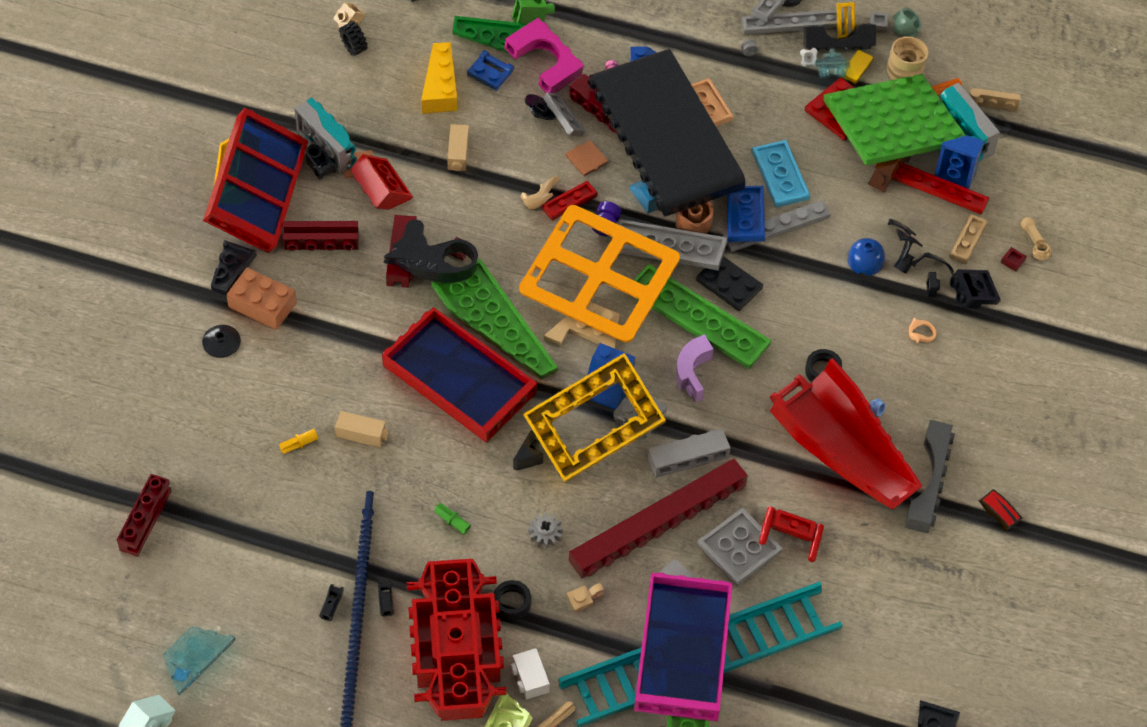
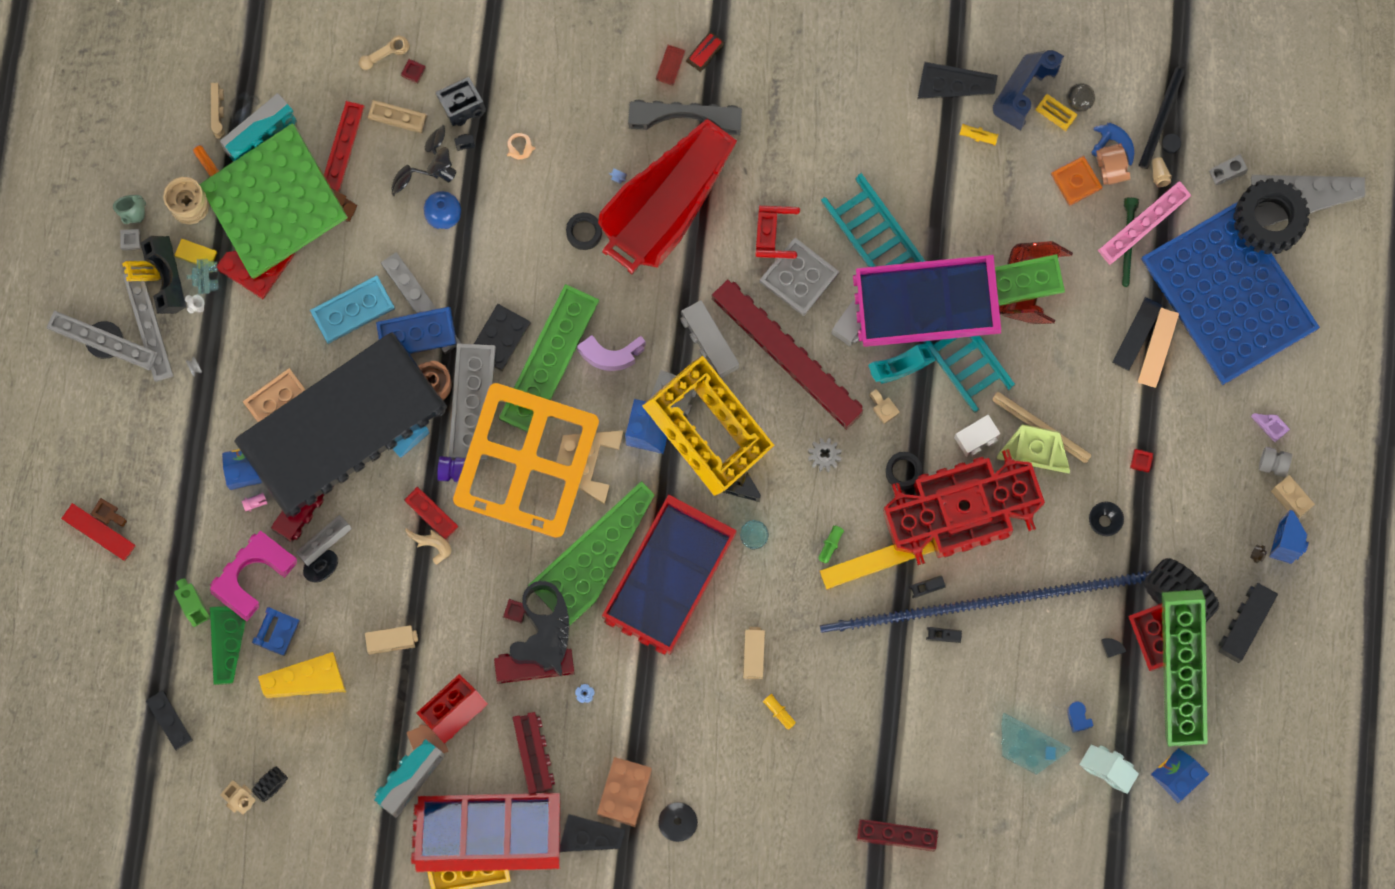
camera: 100 degrees left, 20 degrees up
black piece [306,144,336,180] -> none
nougat piece [565,140,608,176] -> none
blue slope [935,135,984,189] -> none
none -> light blue plate [575,684,594,703]
none -> clear red tile [656,45,685,86]
none -> clear light blue hair [740,520,769,550]
none -> yellow tile [820,541,935,590]
none -> teal arch [868,343,935,384]
none -> blue leg [1067,702,1094,733]

